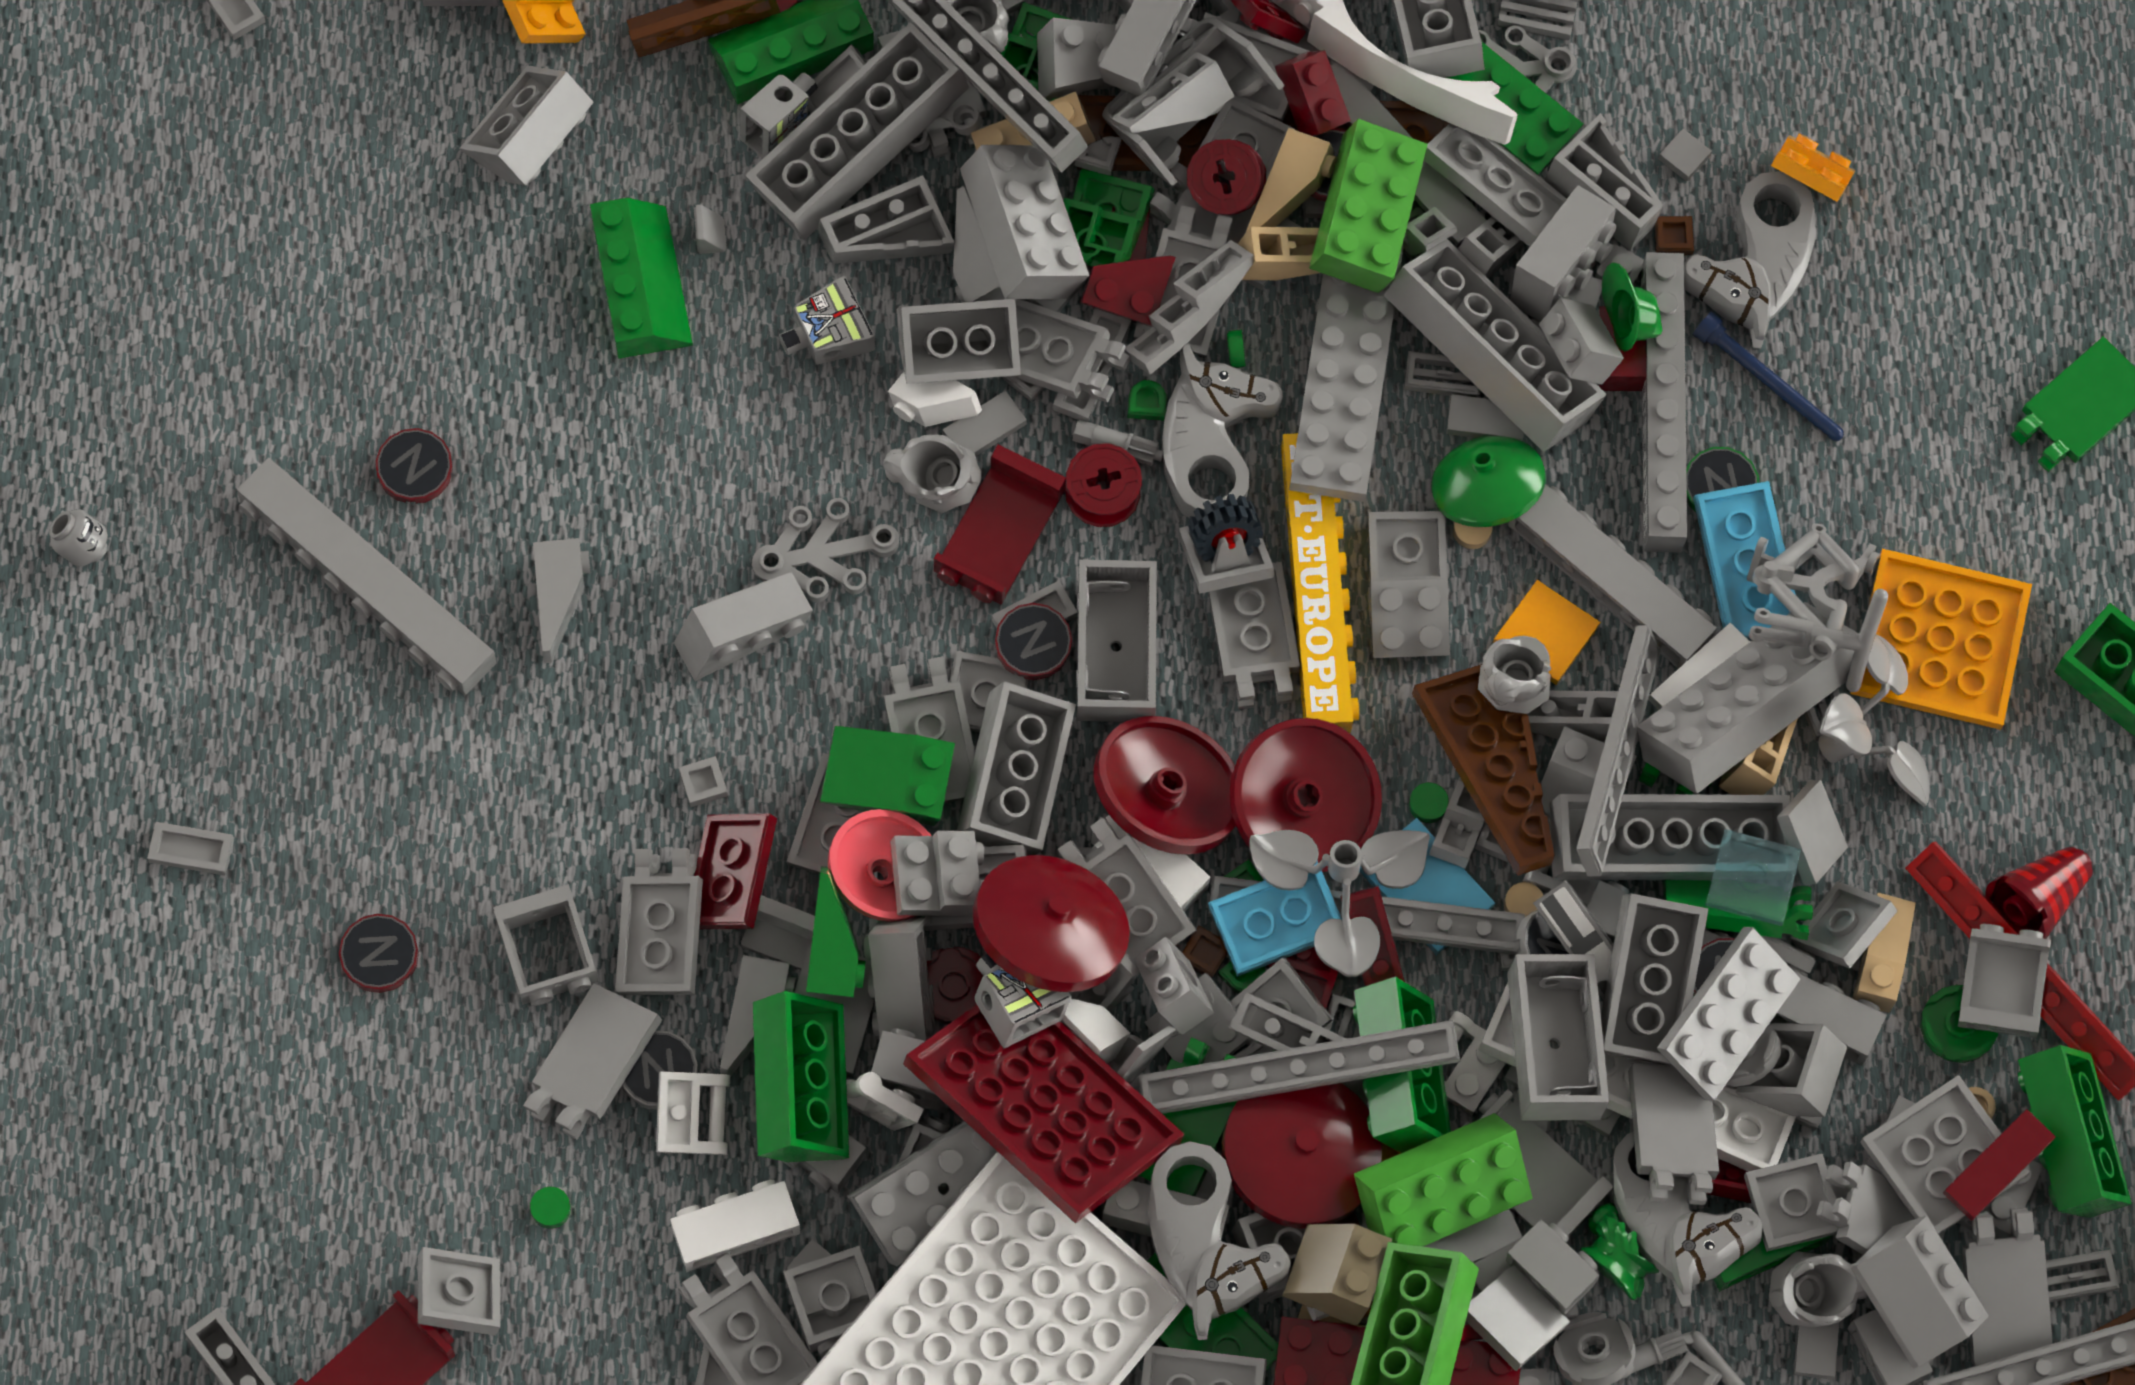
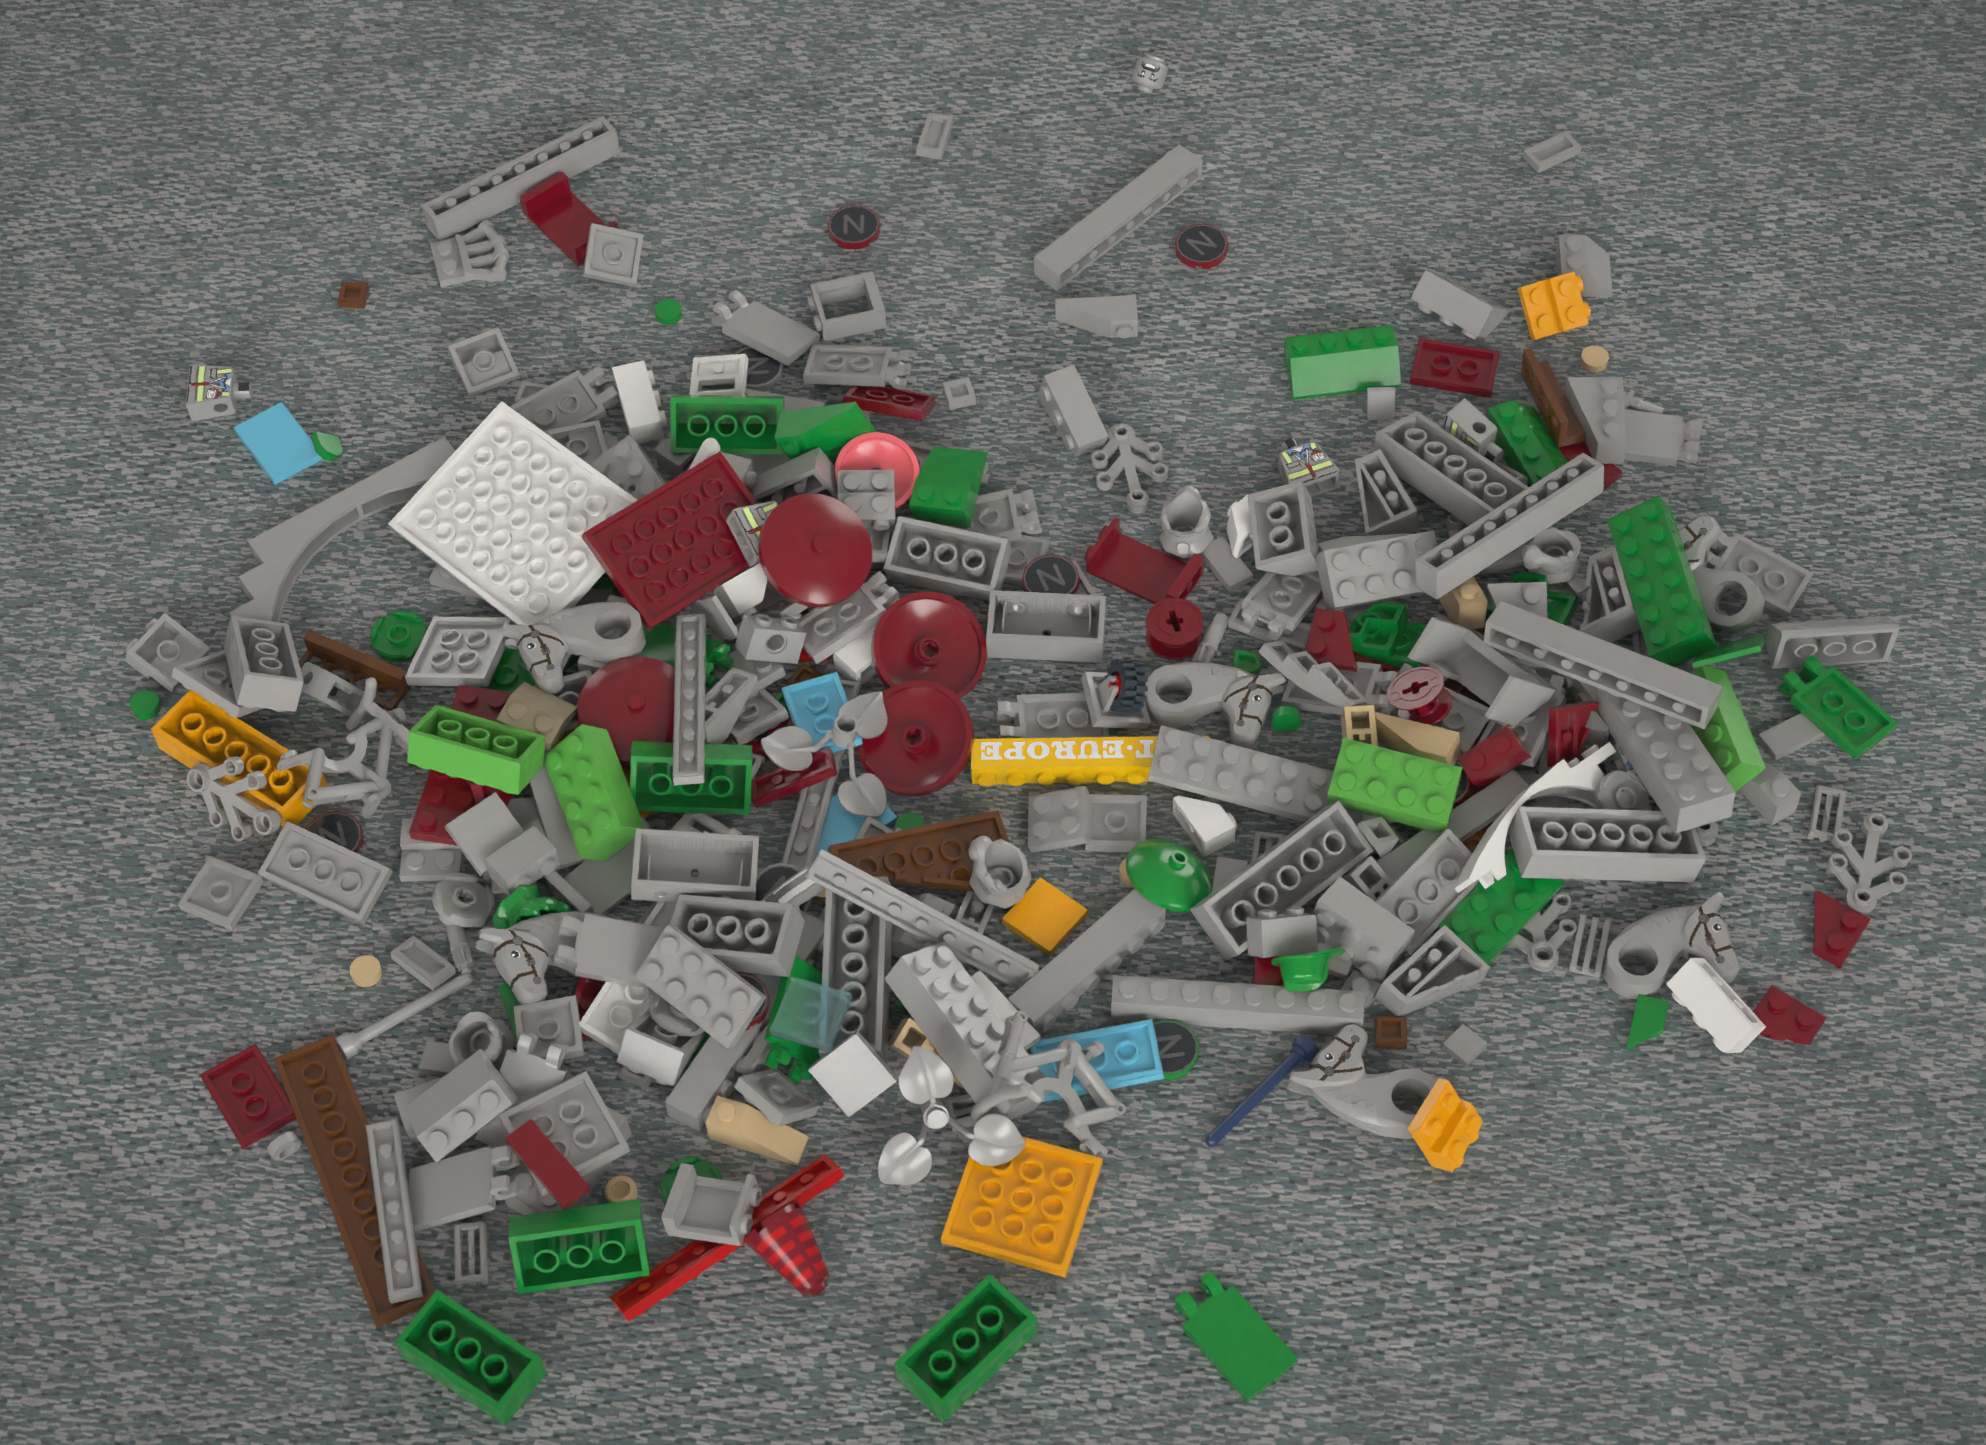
camera: 100 degrees right, 15 degrees down
light grey slope [1111,52,1234,134] -> none
none -> white slope [1172,796,1237,857]
none -> dark red tile [1410,338,1500,398]

